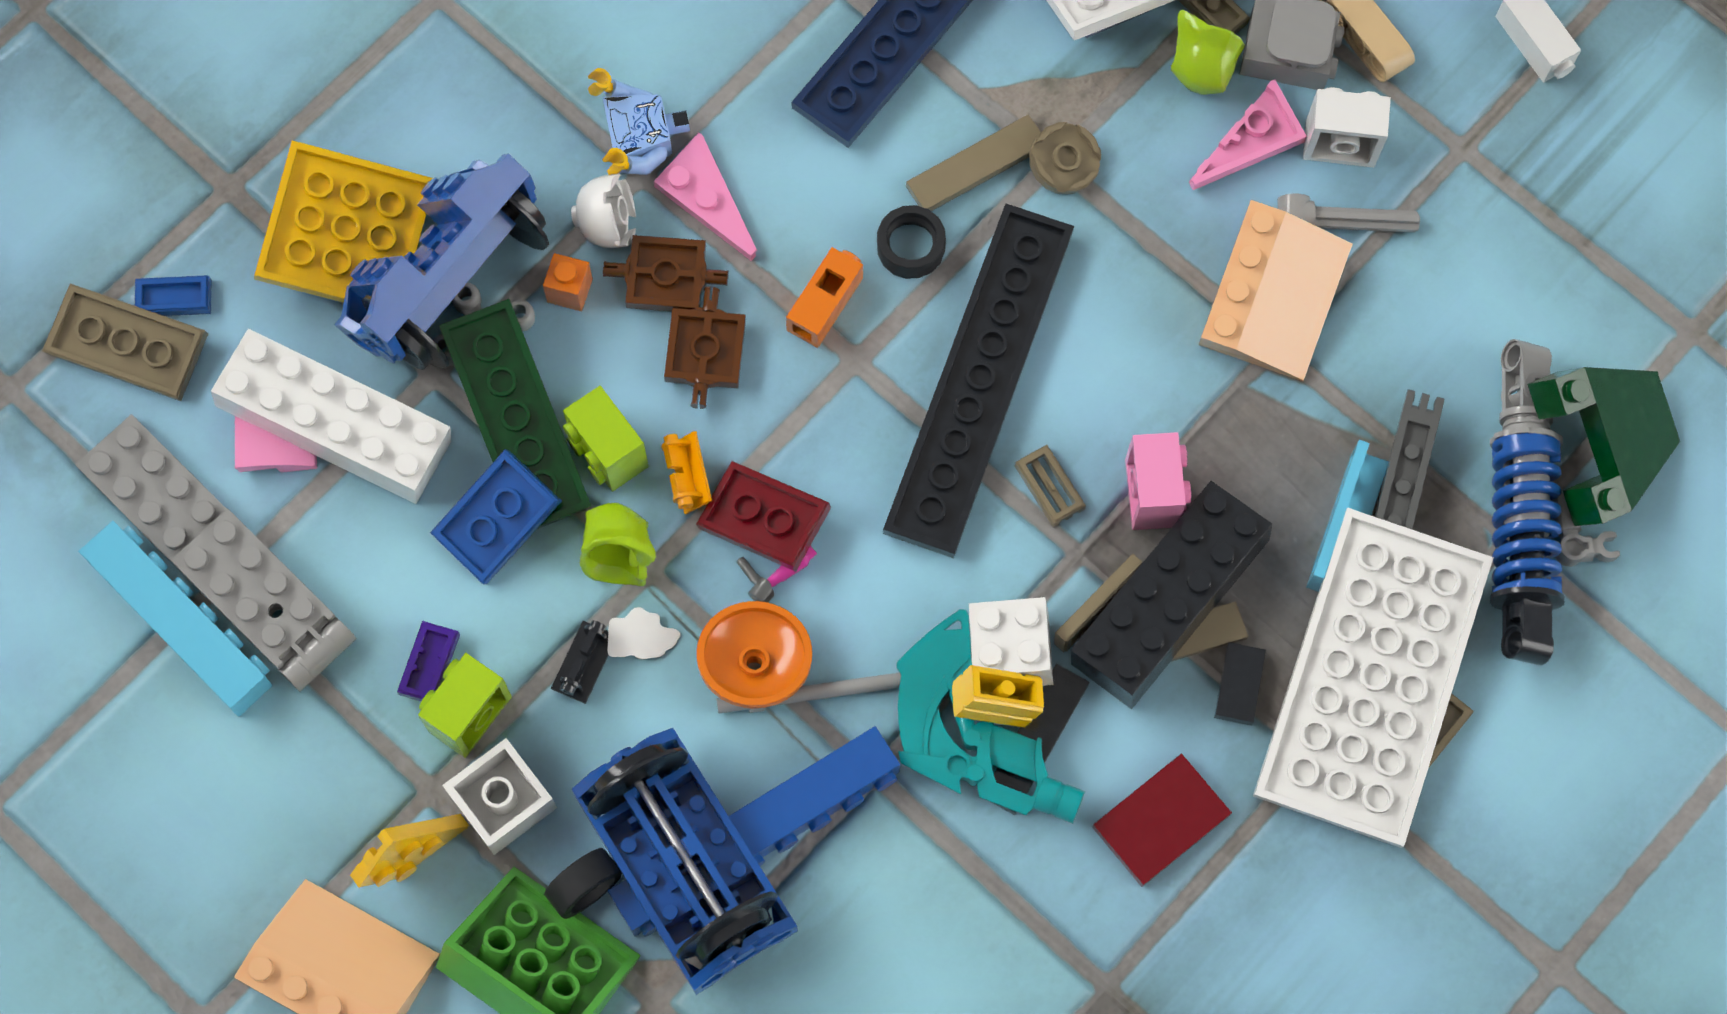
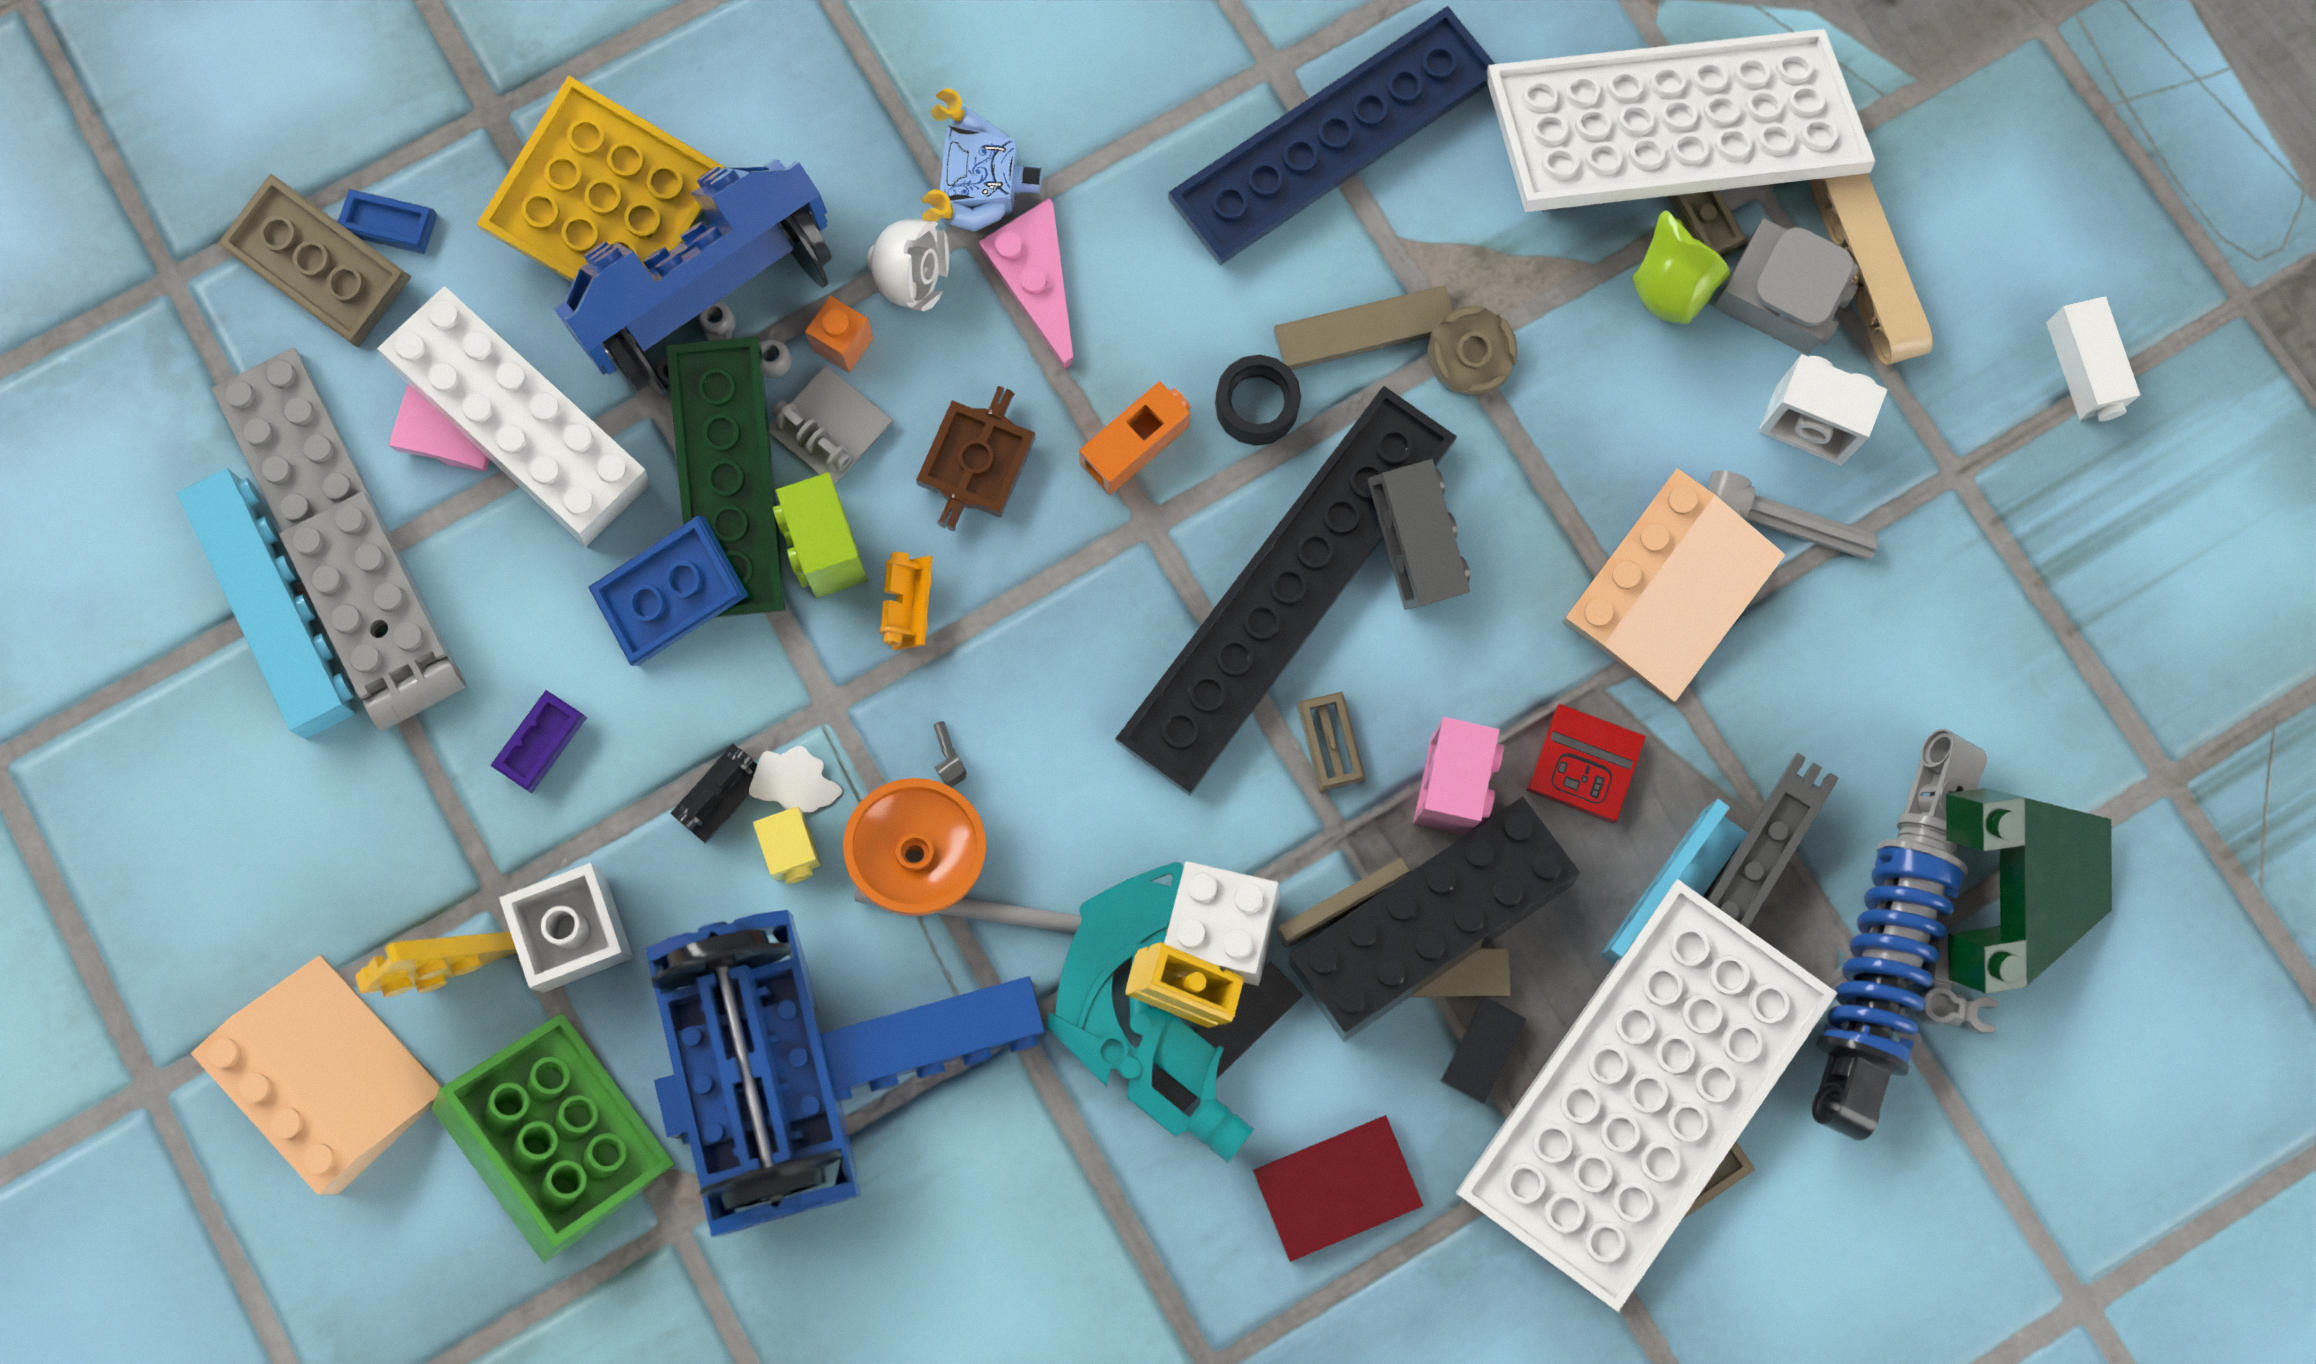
camera: 15 degrees right, 5 degrees up
lime brick [418,652,512,758] -> none
black tyre [544,848,622,919] -> none
lime piece [579,502,656,586] -> none
reddish brown plate [603,235,729,312] -> none
dark red tile [696,461,831,571] -> none
dark pink piece [767,546,817,587] -> none
bright pink wing [1189,80,1307,190] -> none
none -> light yellow brick [753,806,822,884]
none -> light grey hinge [769,365,893,485]
none -> dark grey brick [1367,459,1470,610]
none -> red tile [1526,704,1646,824]

